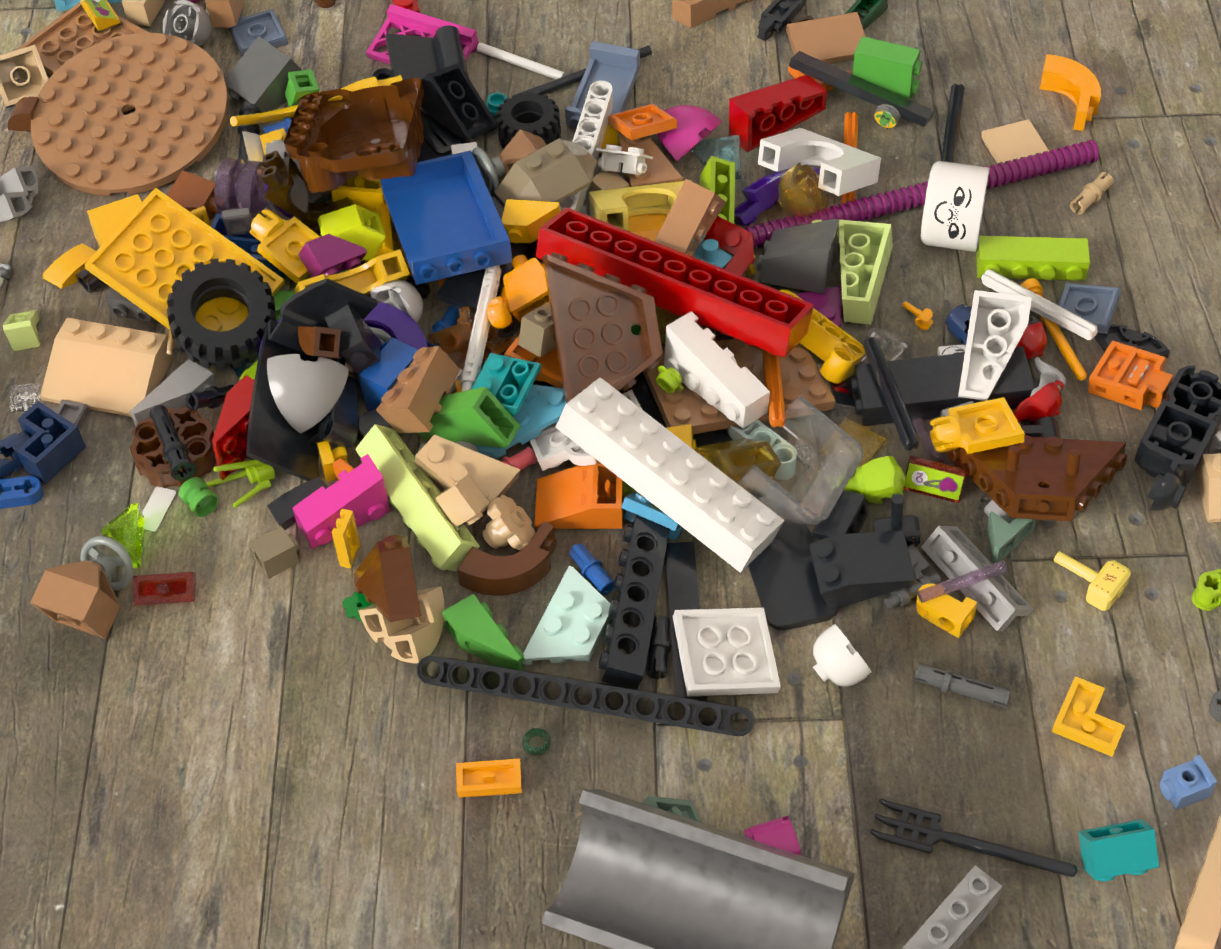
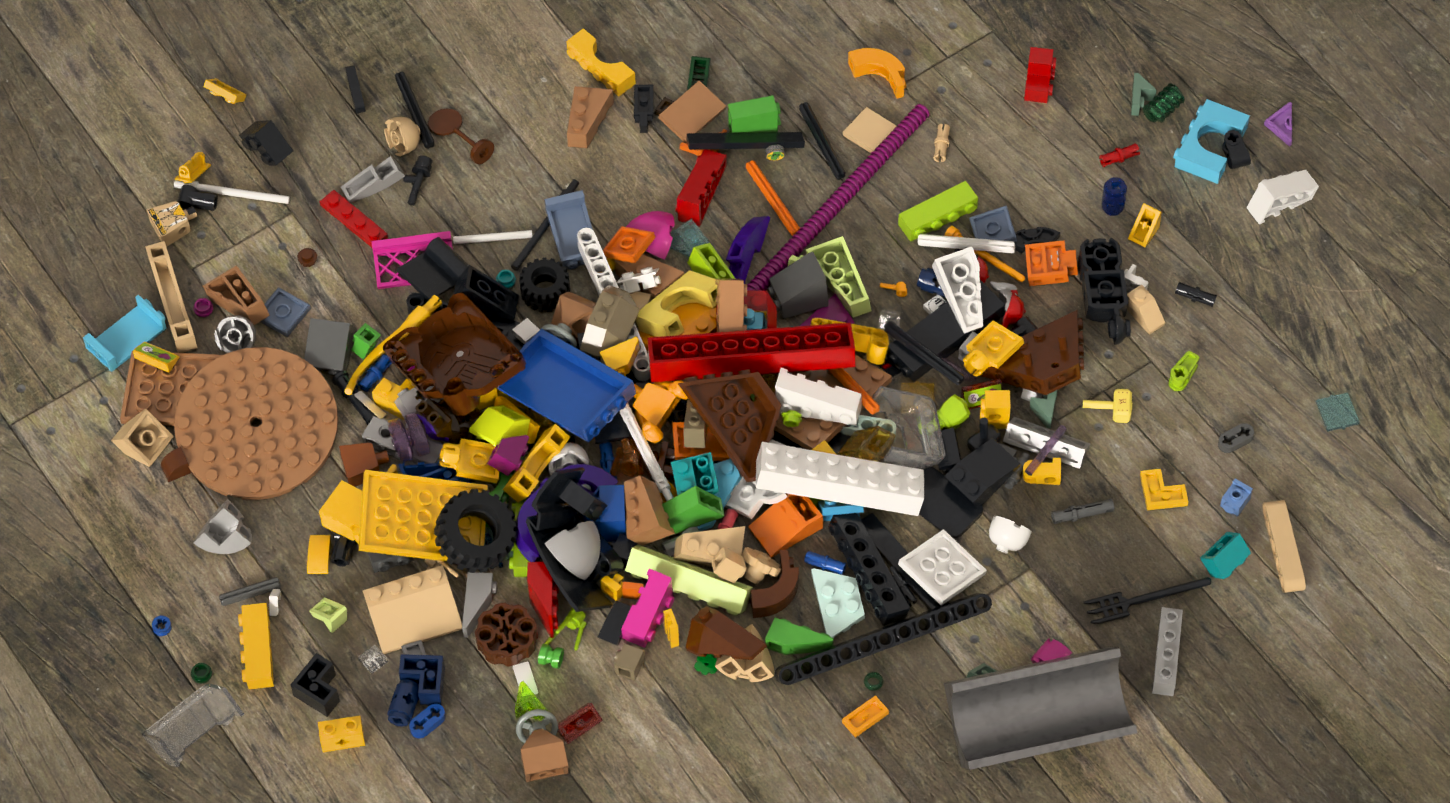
camera: 35 degrees left, 5 degrees up
black pin [150,405,196,481] -> none
black pin [185,385,234,410] -> none
flat silver tile [222,207,252,236] -> none
reddish brown brick [298,326,341,358] -> none
white arch [758,128,881,196] -> none
clear yellow cylinder [778,162,829,217] -> none
white piece [921,161,990,252] -> none
none -> yellow brick [980,390,1011,429]

